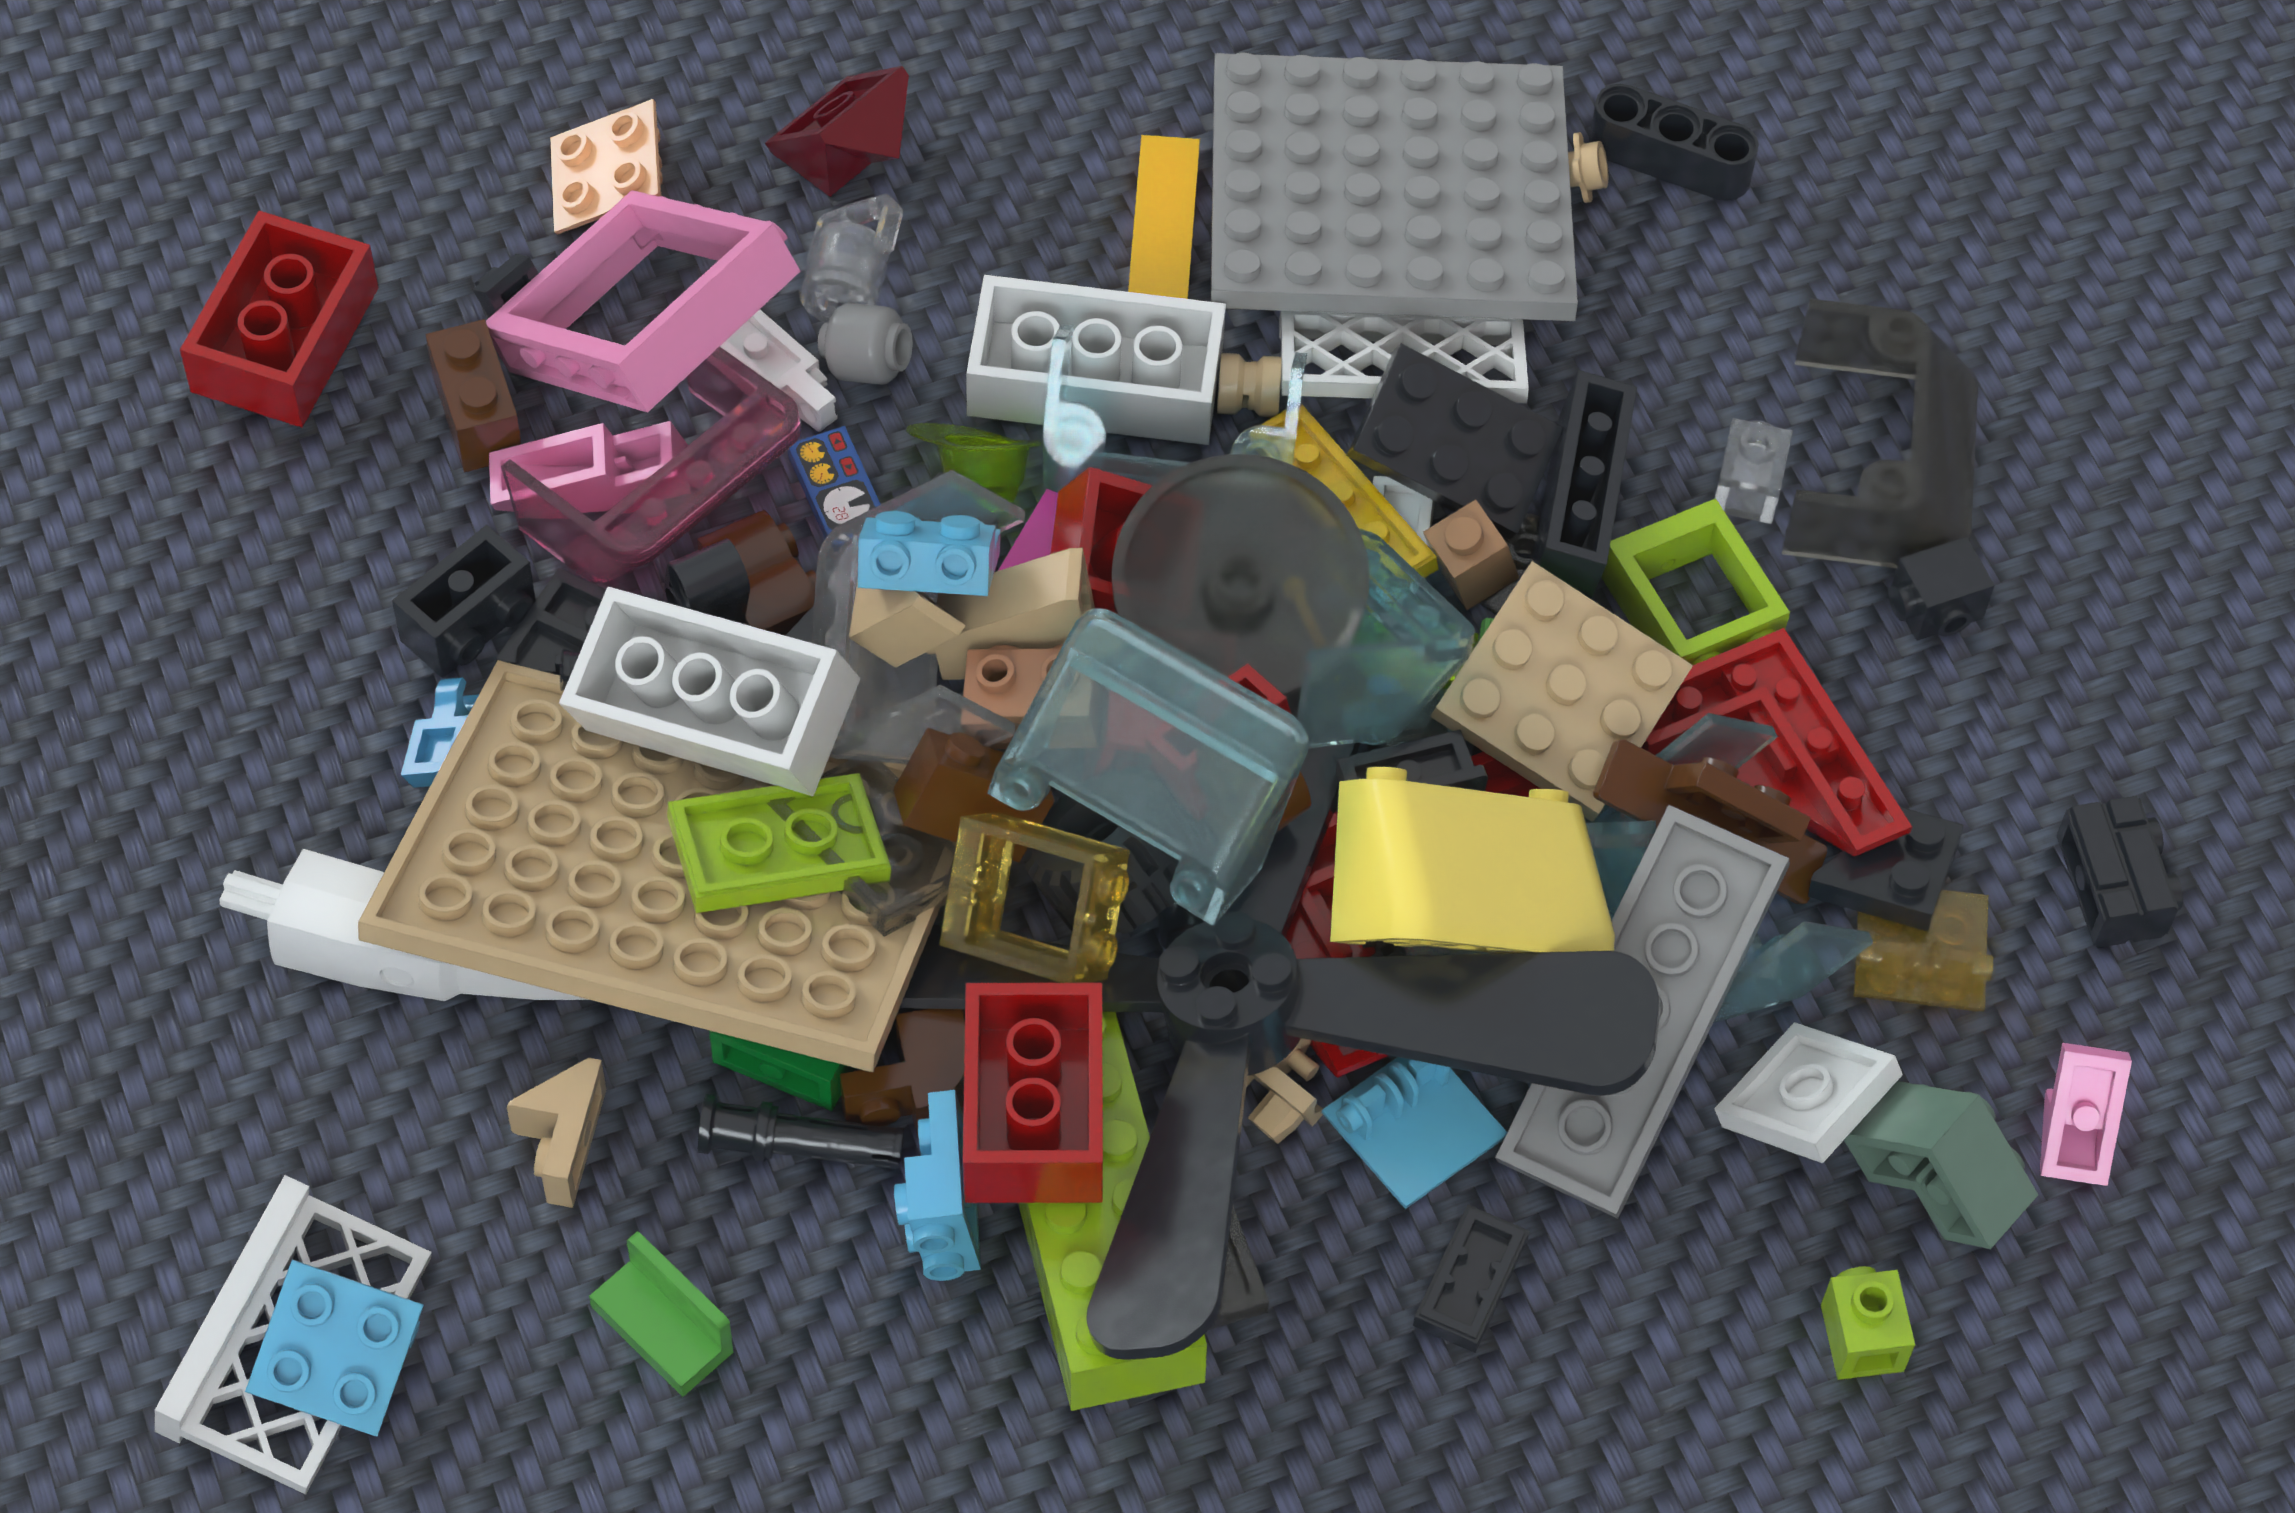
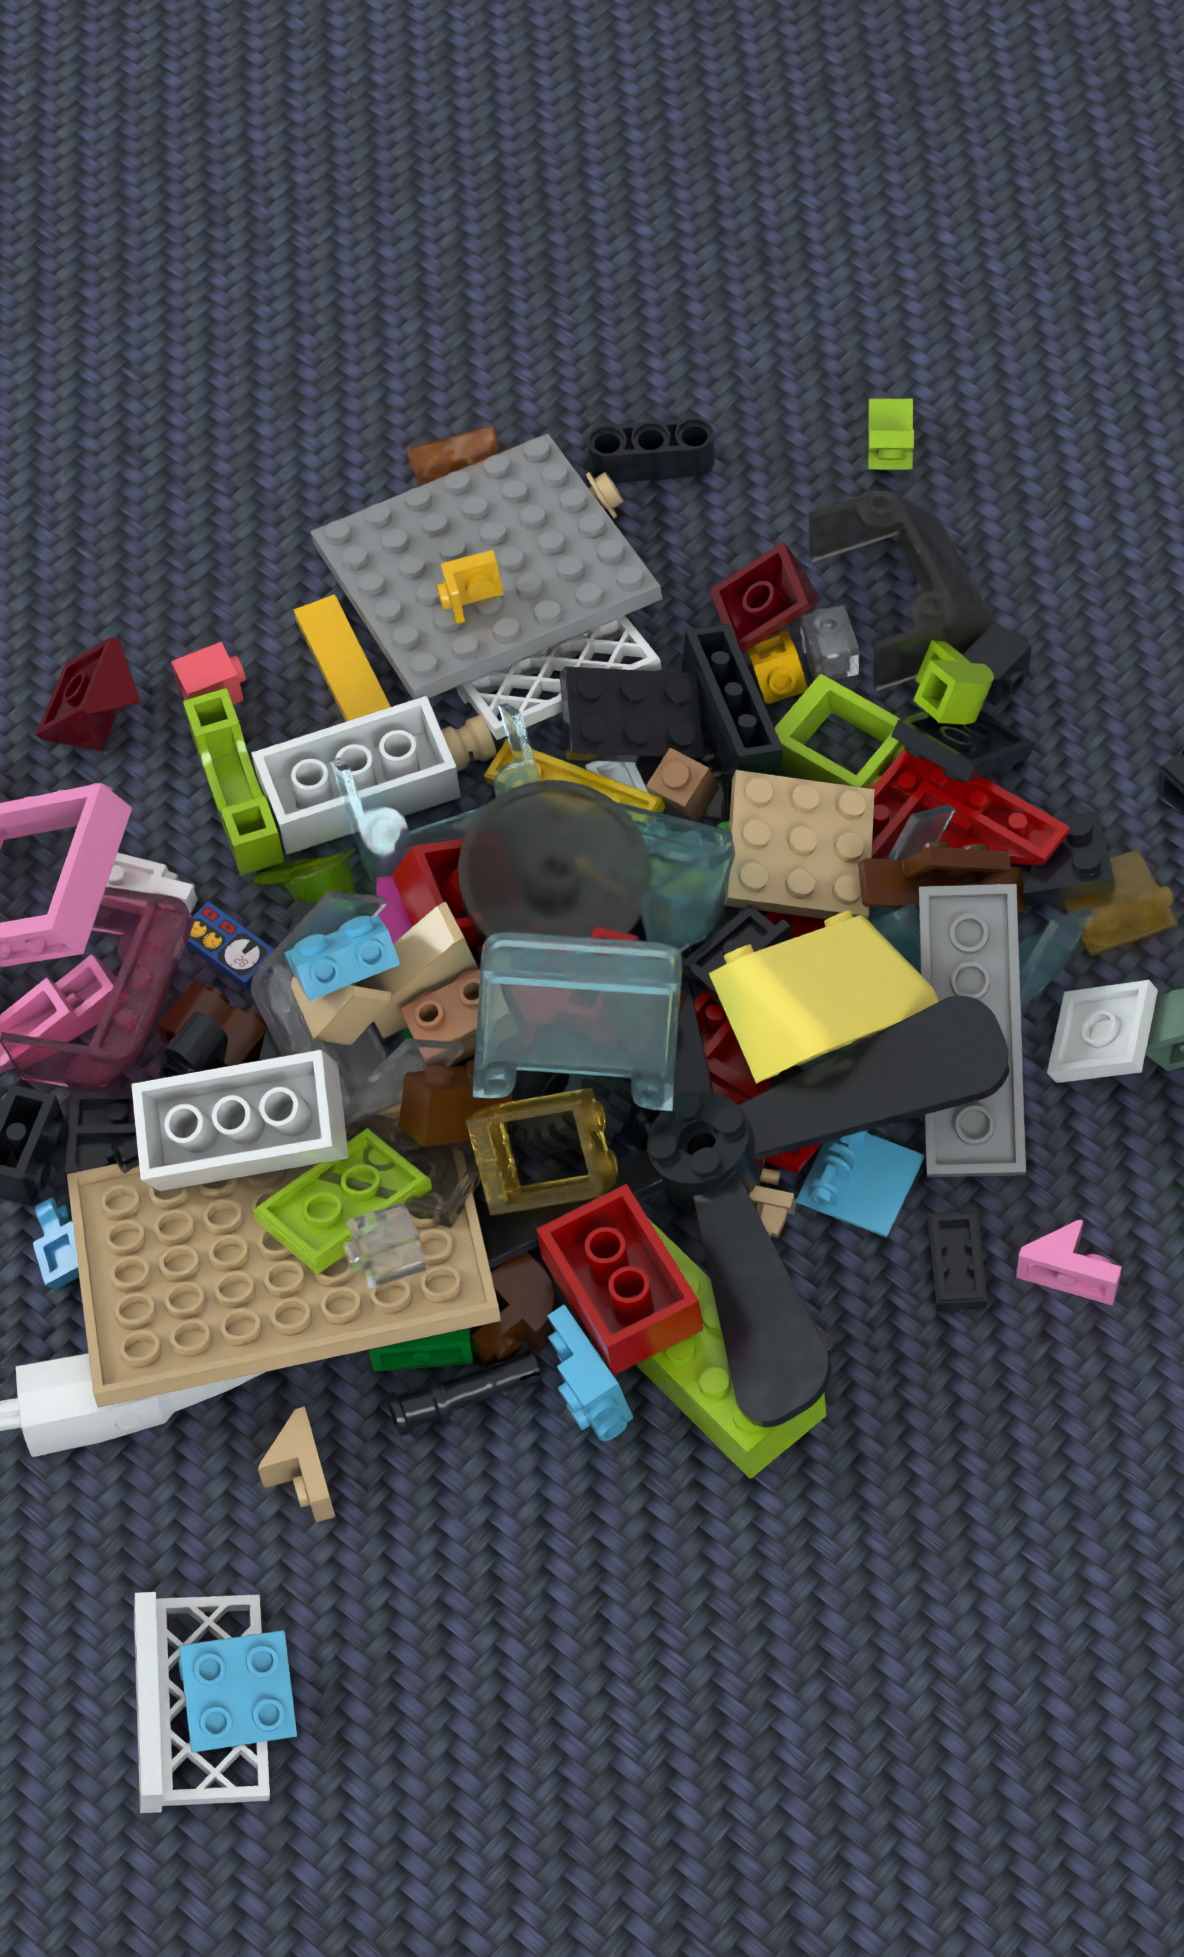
camera: 20 degrees left, 0 degrees up
bright green panel [589,1231,734,1397] -> none
clear piece [799,194,903,322] -> none
light grey head [818,303,913,385] -> none
none -> coral brick [171,642,246,705]
none -> lime arch [183,688,285,876]
none -> clear brick [343,1202,426,1289]
none -> clear orange hinge [407,425,499,487]
none -> yellow bracket [436,550,504,624]
none -> dark red slope [709,542,822,653]
none -> yellow bracket [747,630,808,704]
none -> lime brick [868,399,914,470]
none -> black plate [891,711,1035,782]
none -> lime brick [913,640,994,724]
none -> bright pink slope [1016,1219,1122,1306]

